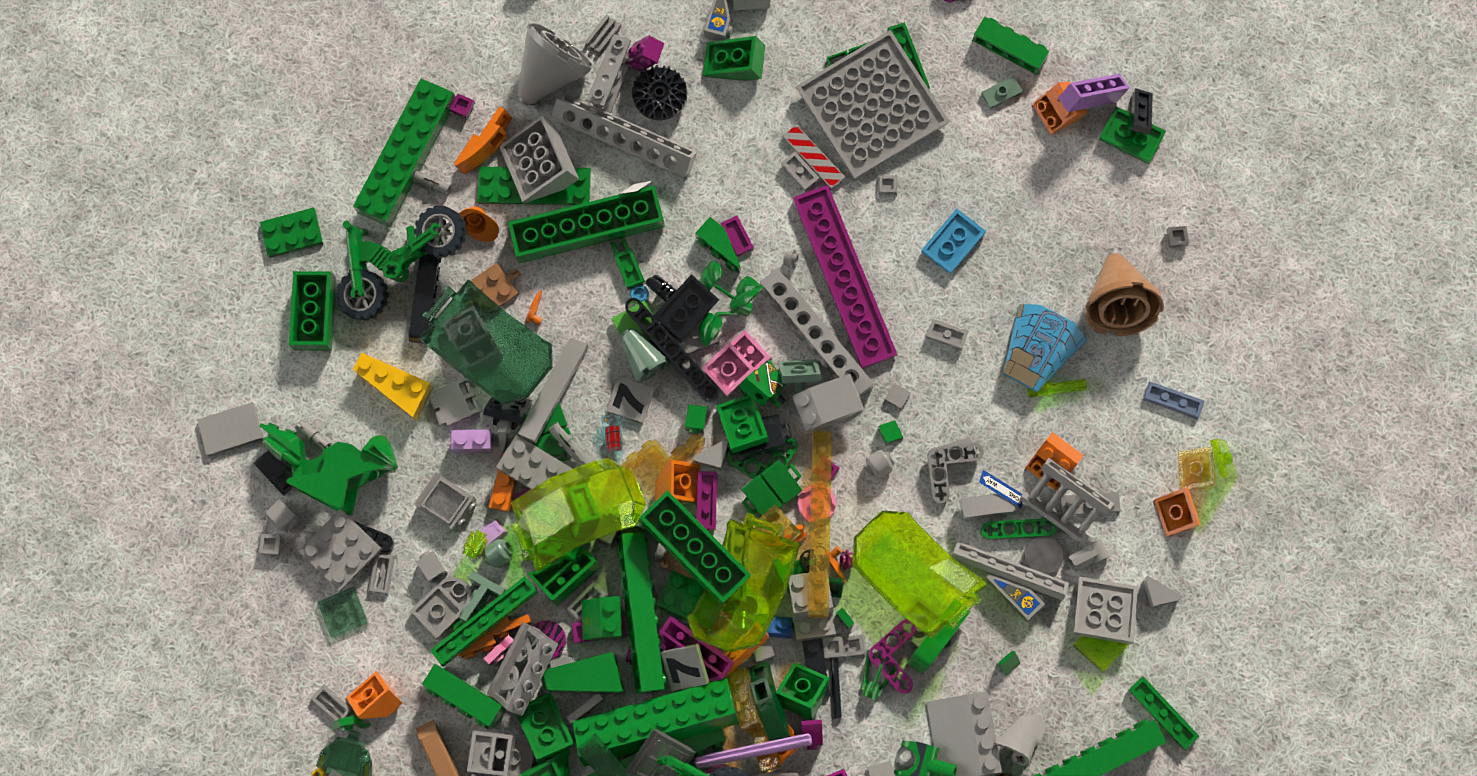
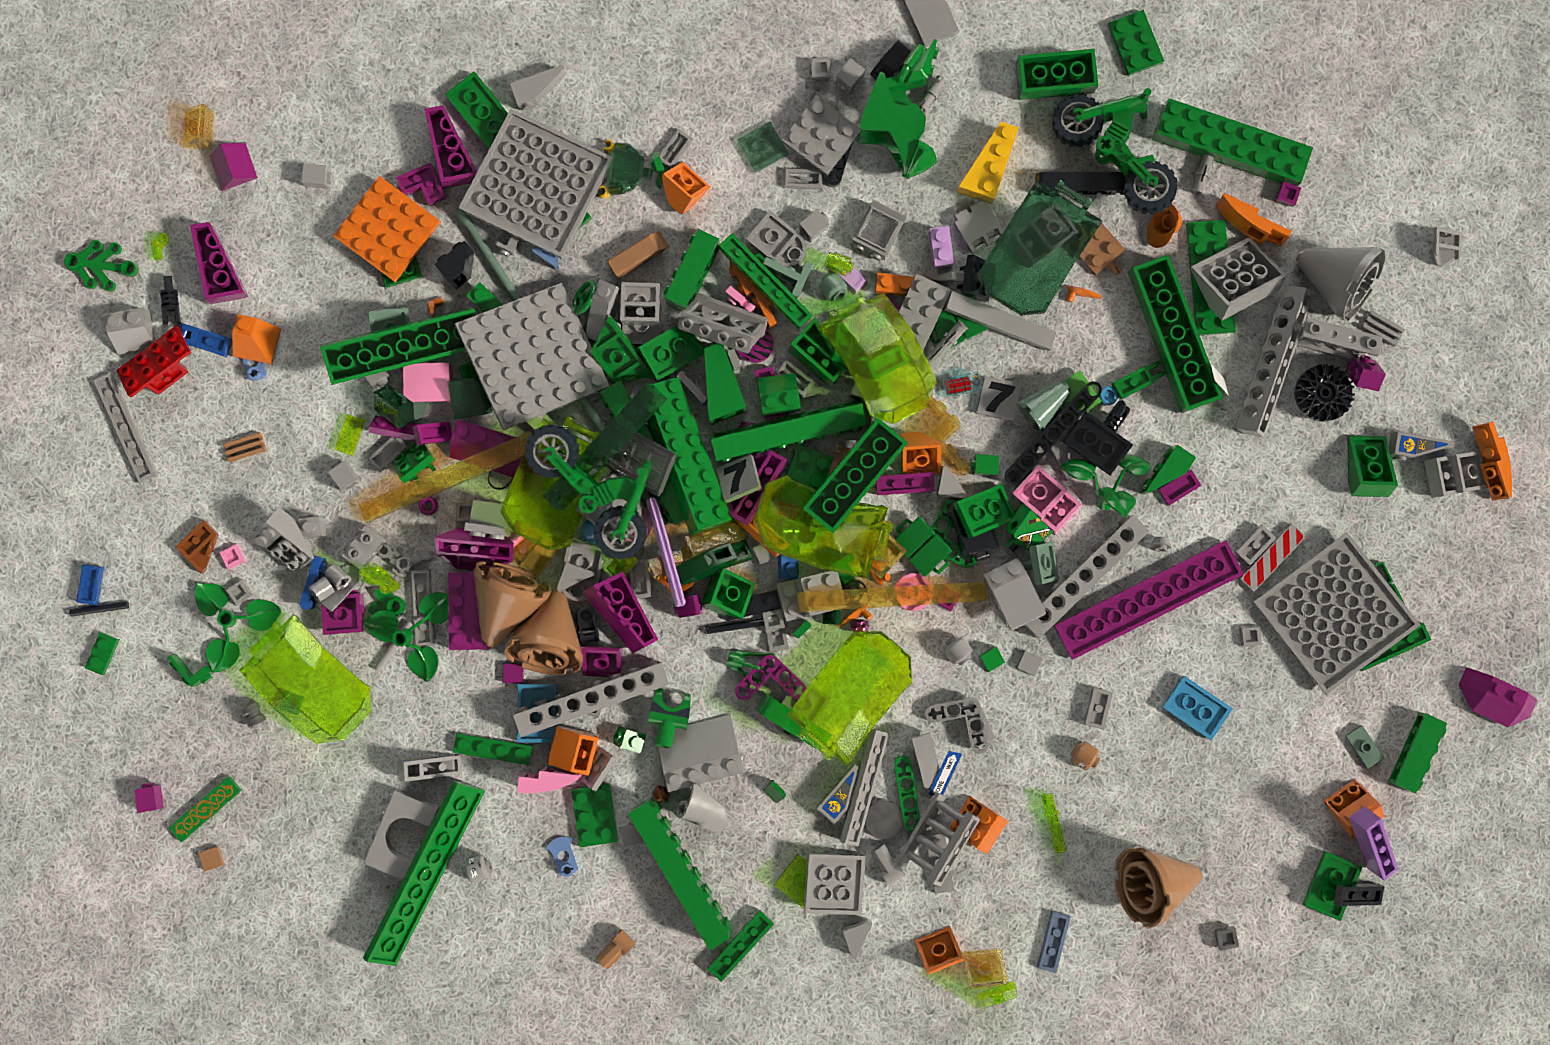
camera: 80 degrees right, 10 degrees up
wedge [1003,304,1087,392] -> none
none -> medium nougat head [1070,741,1100,771]

